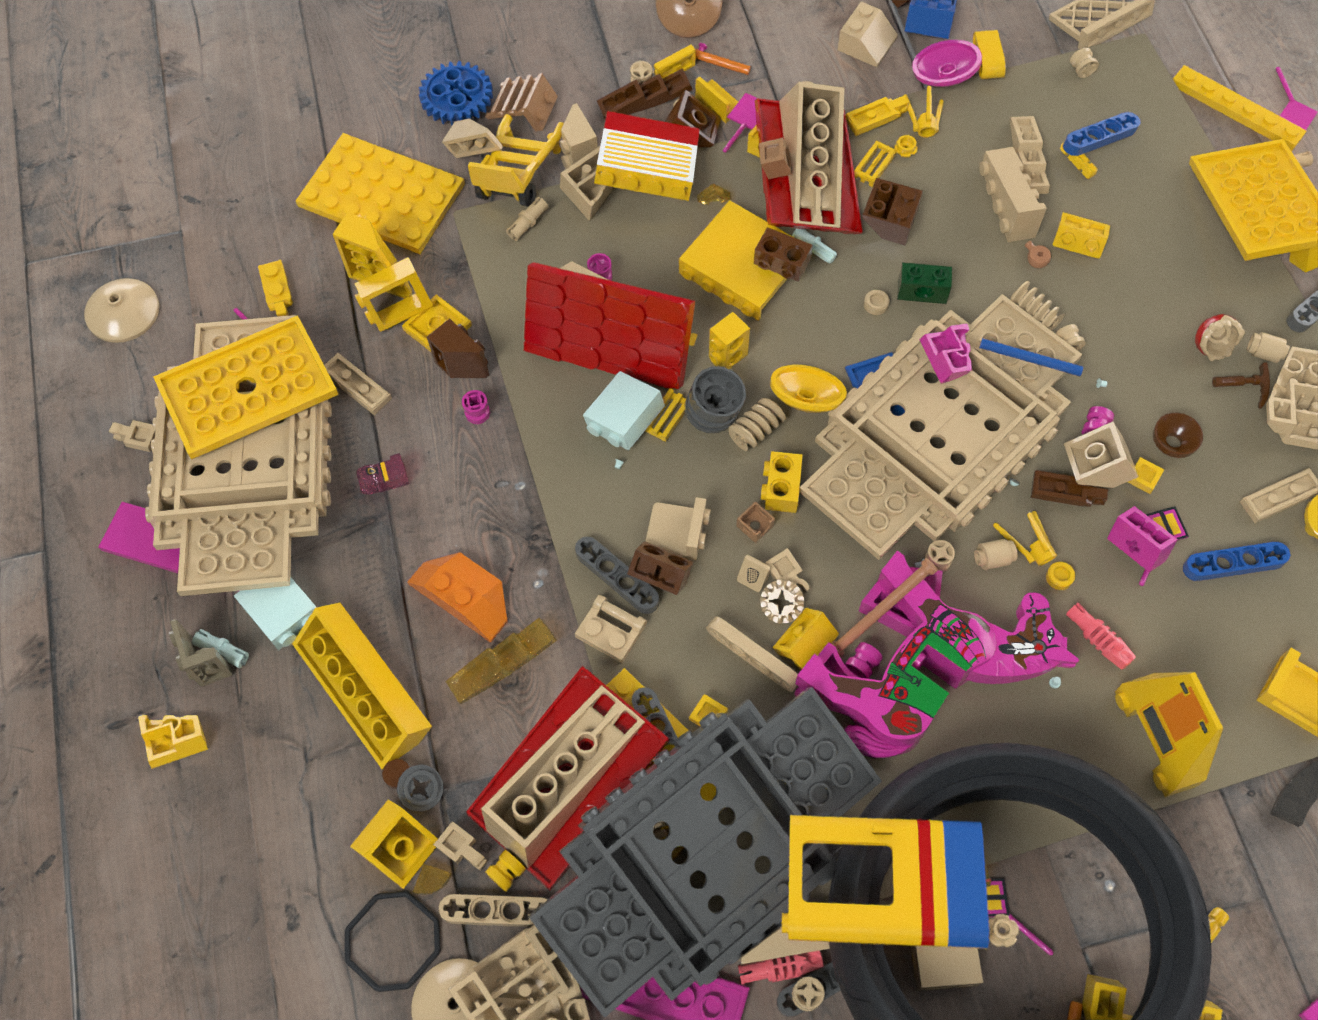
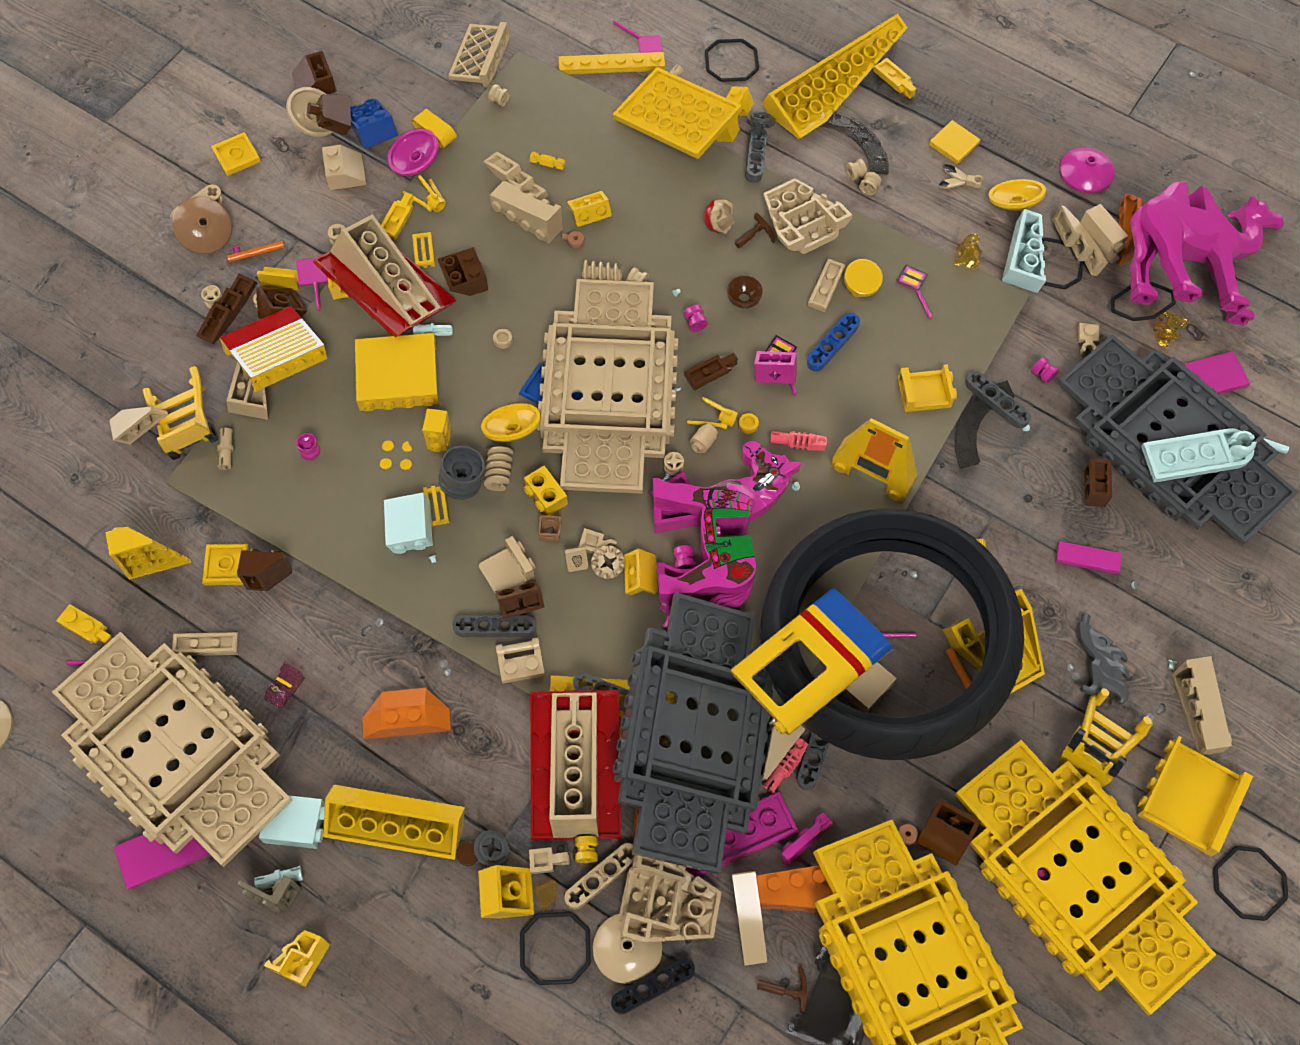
camera: 45 degrees left, 0 degrees up
tan plate [109,420,155,452] -> none
yellow plate [153,315,339,460] -> none
yellow plate [296,133,465,254] -> none
yellow window [354,257,433,332] -> none
blue gear [419,61,493,126] -> none
clear yellow slope [445,618,557,704] -> none
dark pink wheel [462,390,490,424] -> none
medium nougat plate [486,73,558,131] -> none
red piece [523,261,695,389] -> none
tan slope [560,103,598,169] -> none
yellow tile [654,45,696,79] -> none
yellow plate [689,694,728,727] -> none
clear yellow tile [697,183,731,205] -> none
tan beam [706,616,798,692] -> none
reddish brown brick [754,227,813,282] -> none
medium nougat brick [759,138,792,179] -> none
tan wheel [792,977,825,1011] -> none
nougat bar [831,558,937,657] -> none
yellow plate [894,135,918,157] -> none
dark green brick [897,262,952,304] -> none
dark pink slope [919,323,972,384] -> none
blue bar [979,338,1083,376] -> none
tan plate [989,914,1019,947] -> none
blue beam [1063,112,1141,156] -> none
tan slope [1064,421,1138,488] -> none
yellow plate [1128,457,1164,494] -> none
tan brick [1247,332,1290,363] -> none

